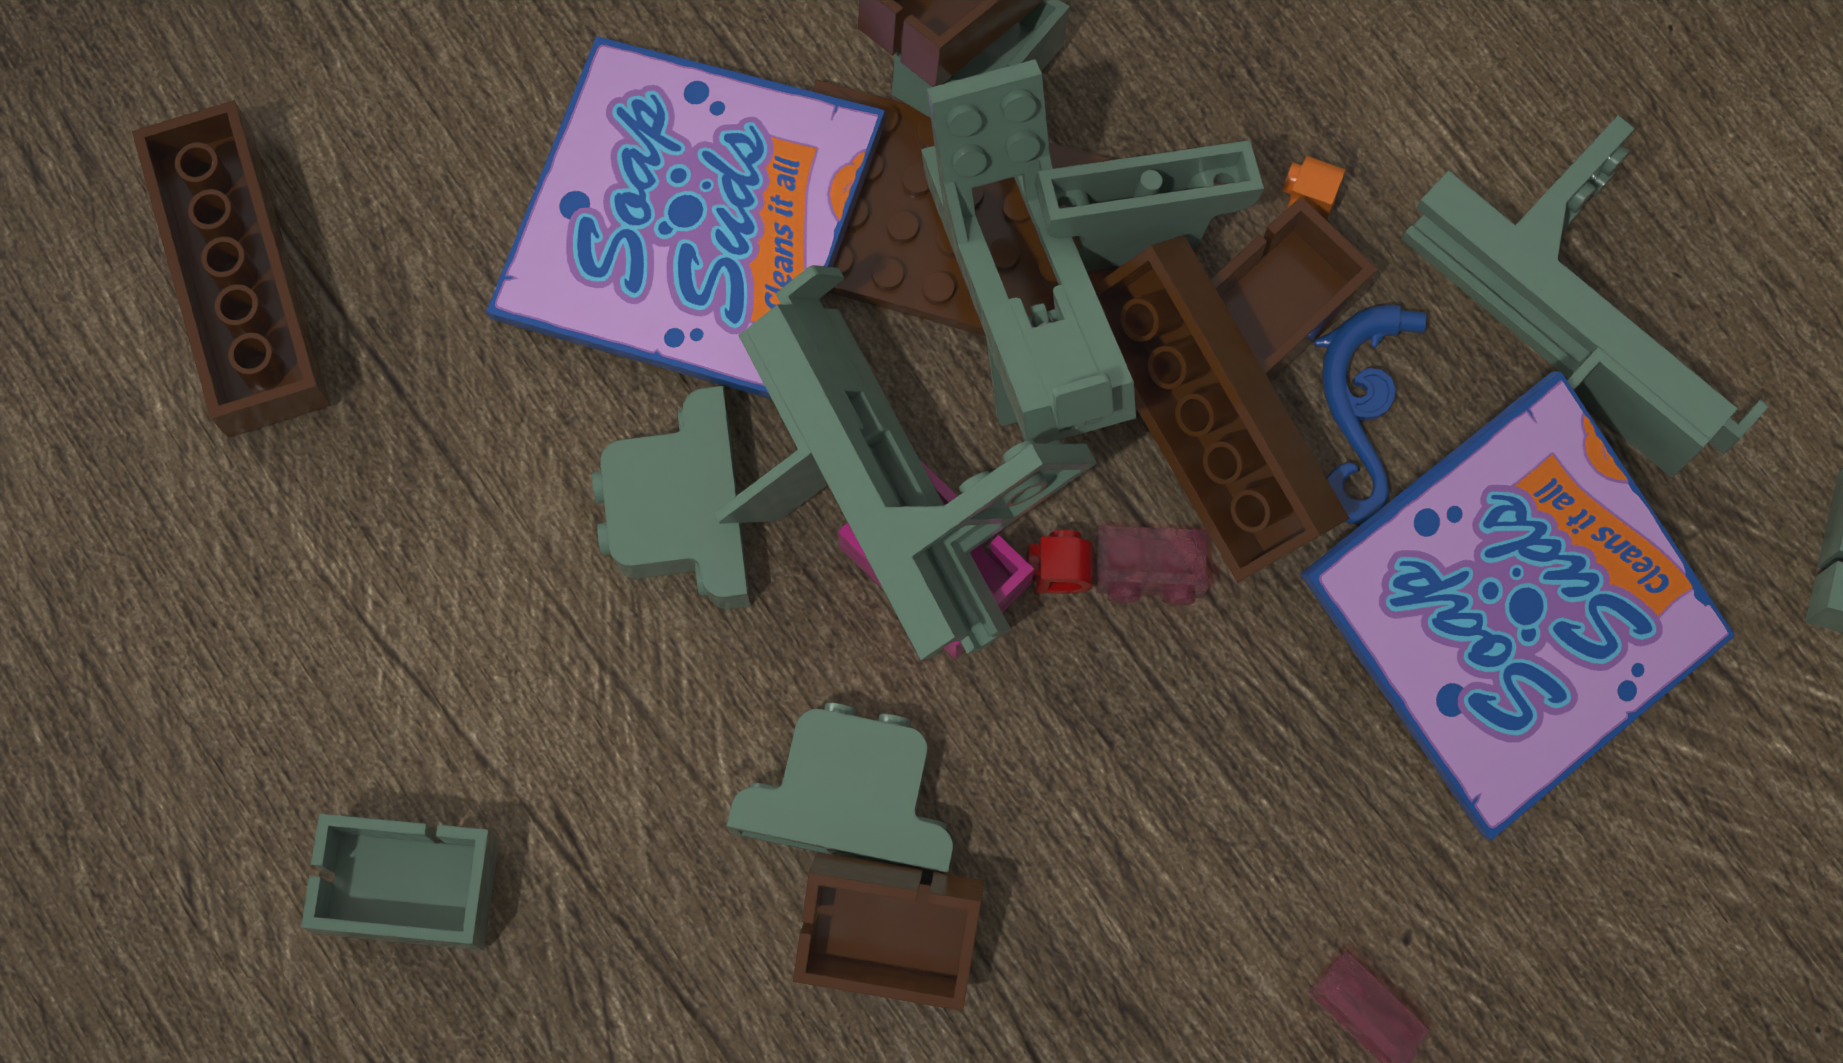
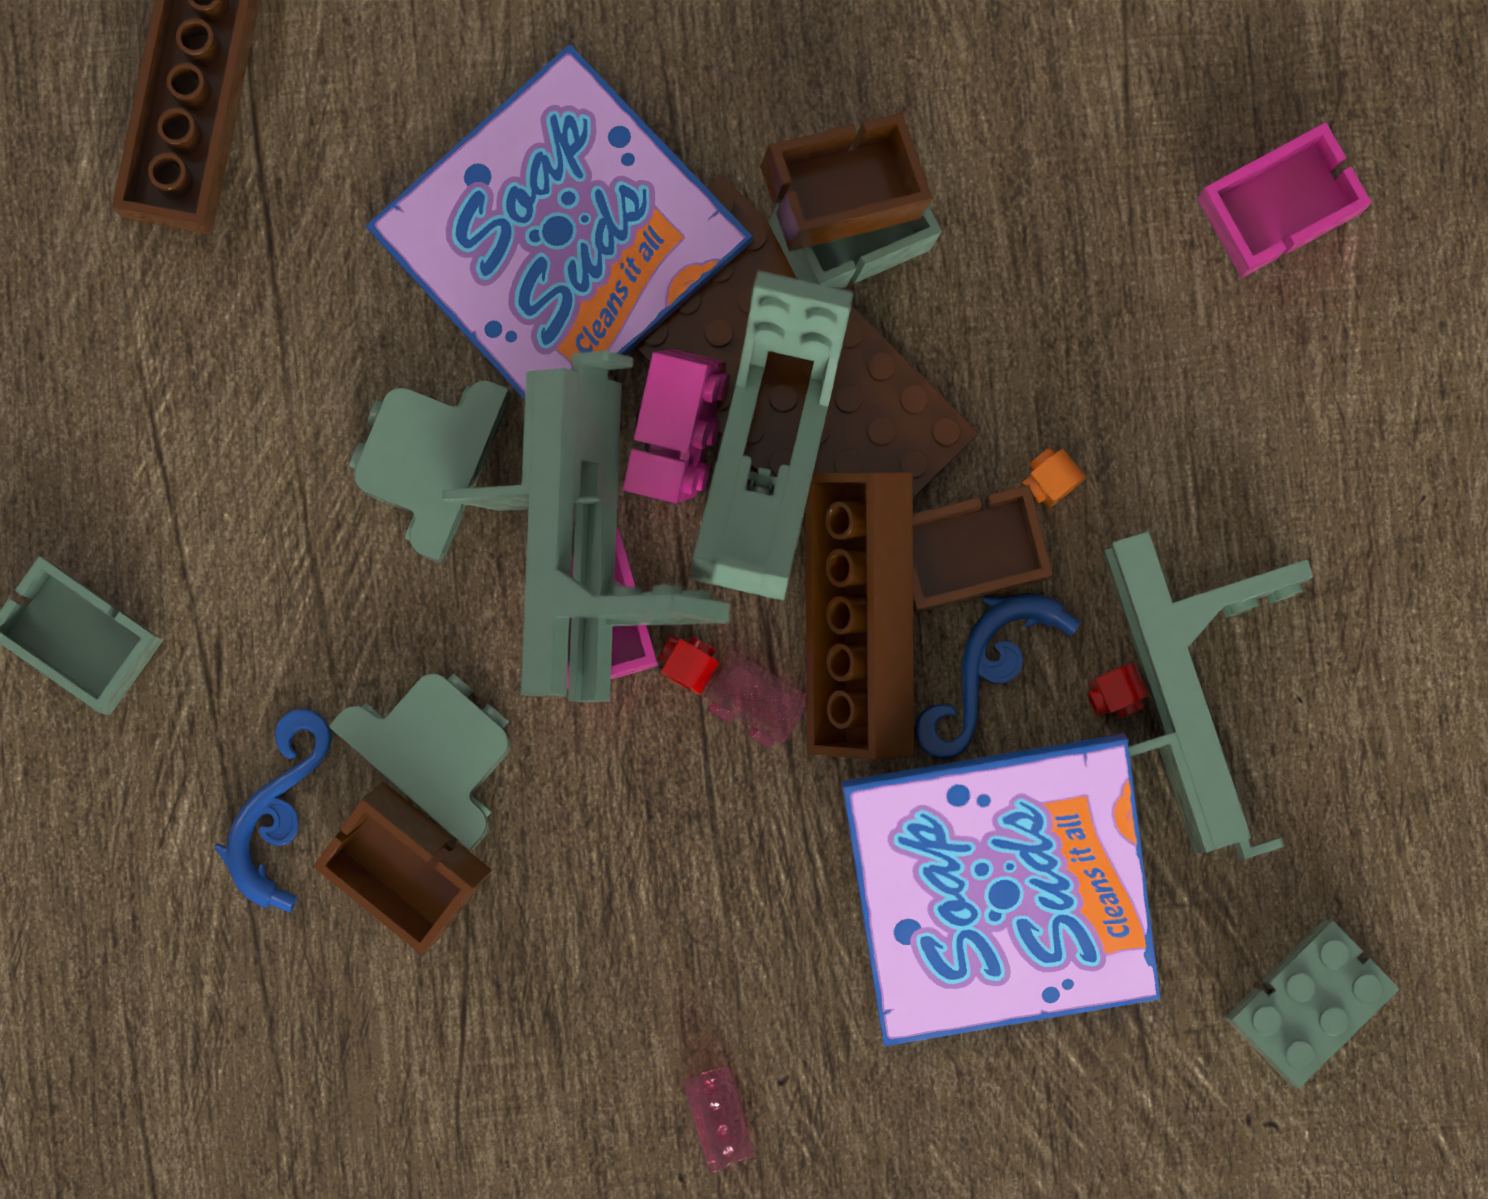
camera: 30 degrees right, 10 degrees up
sand green brick [1035,140,1264,271] -> none
none -> blue plant [214,709,332,913]
none -> dark pink piece [623,349,730,504]
none -> red plate [1087,661,1149,719]

